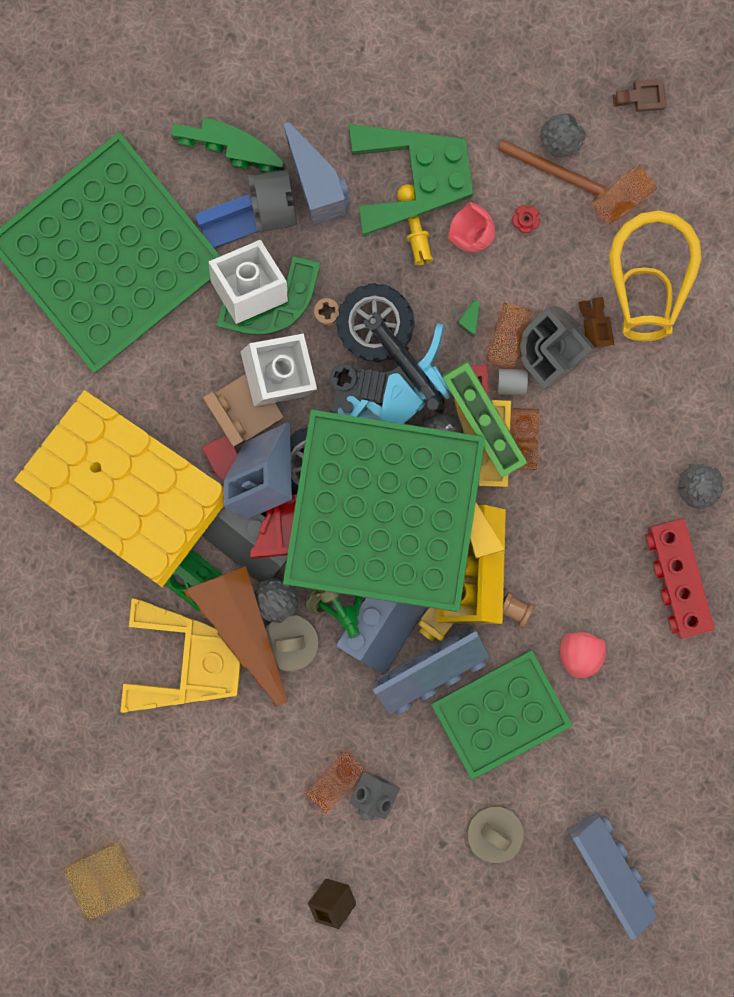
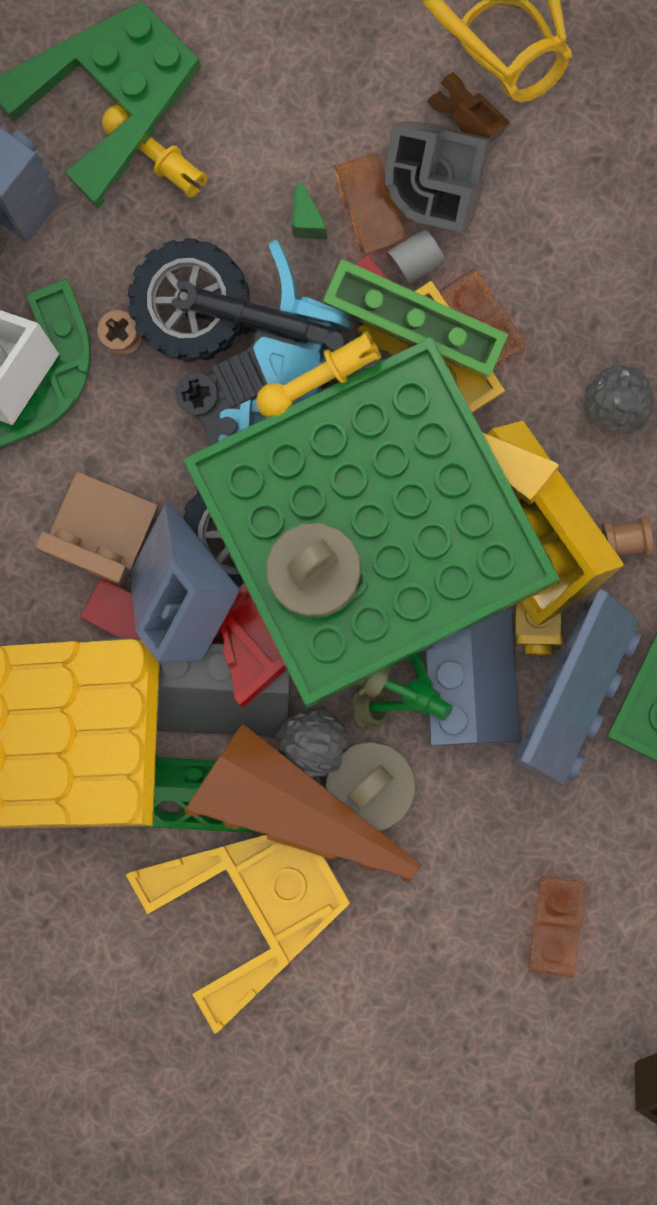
camera: 30 degrees left, 5 degrees down
white brick [240,334,317,407] -> none
dark grey brick [349,771,400,820] -> none
coral hair [447,202,495,252] -> none
red plate [512,205,541,233] -> none
none -> yellow pin [256,331,381,418]
none -> dark tan tile [267,523,361,618]
none -> dark grey piece [583,365,654,434]

